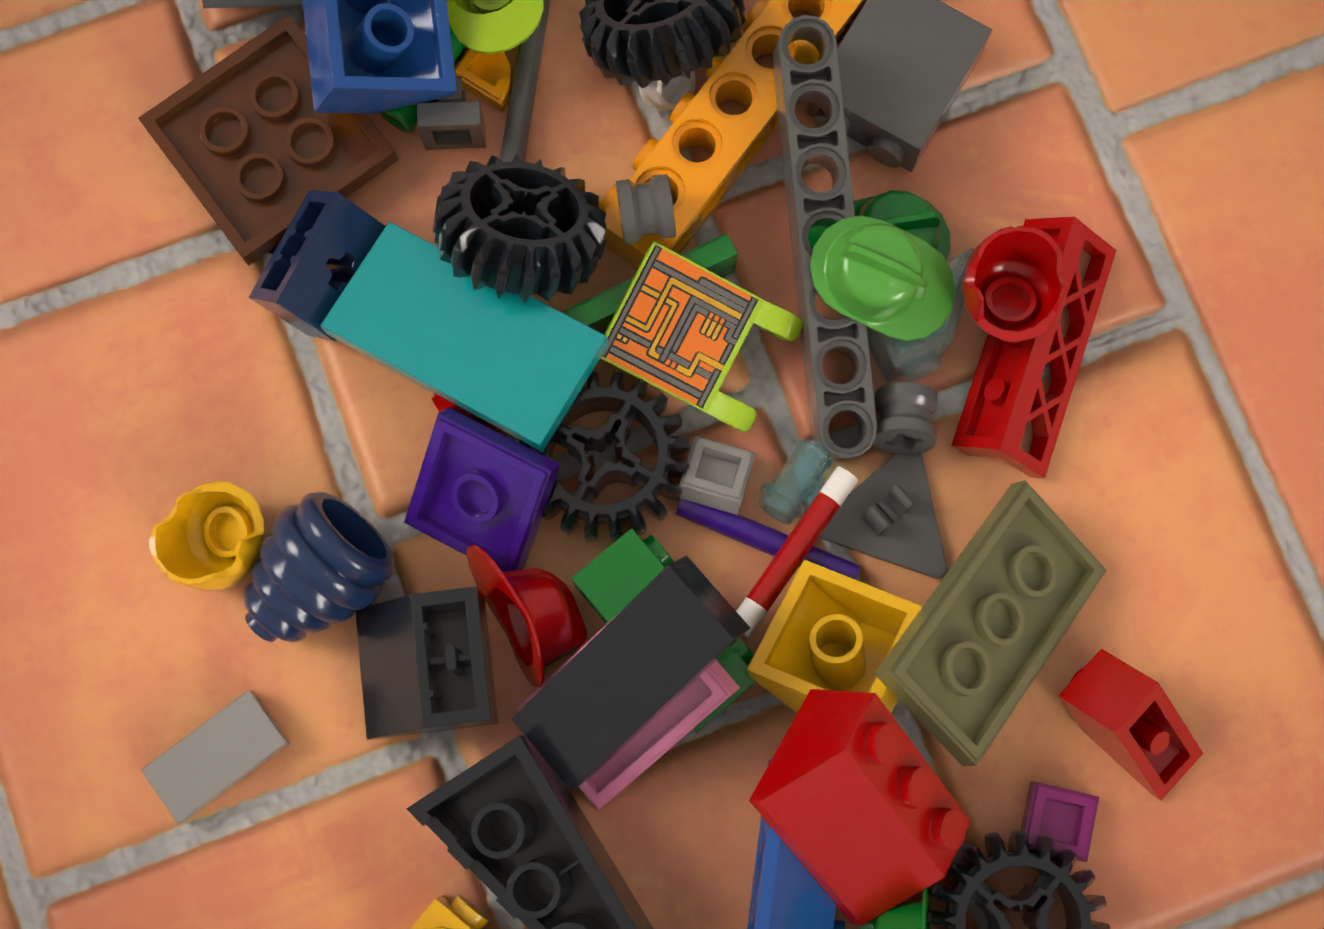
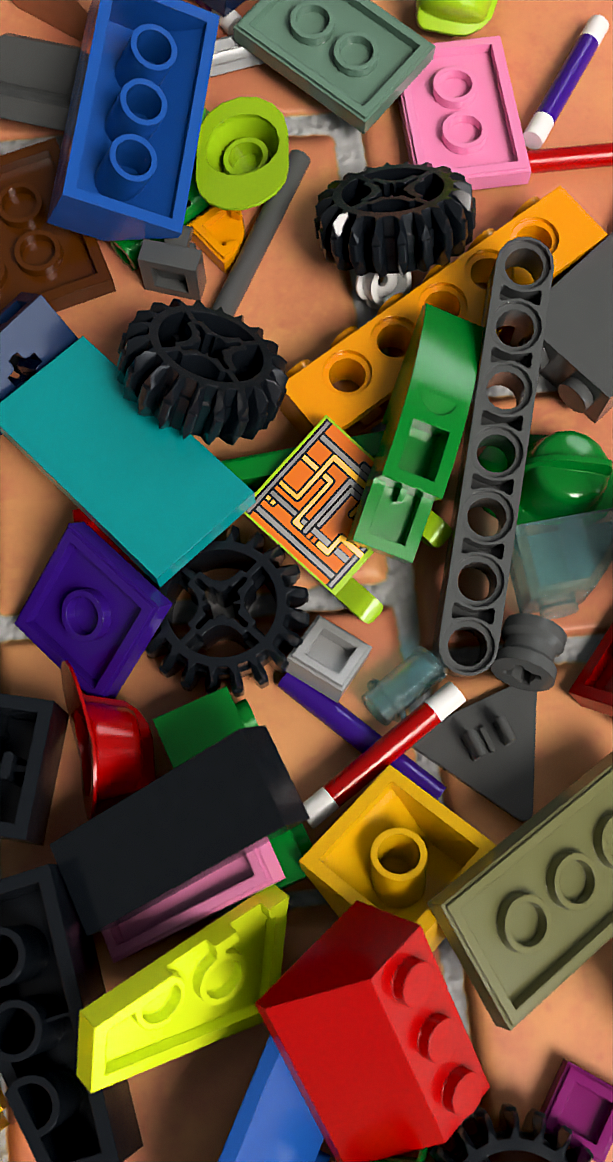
camera: 15 degrees right, 5 degrees down
dark grey wheel [616,174,676,244] -> none
bright green piece [810,215,956,341] -> none
none -> neon yellow wing [76,884,289,1093]
none -> green slope [346,303,483,563]

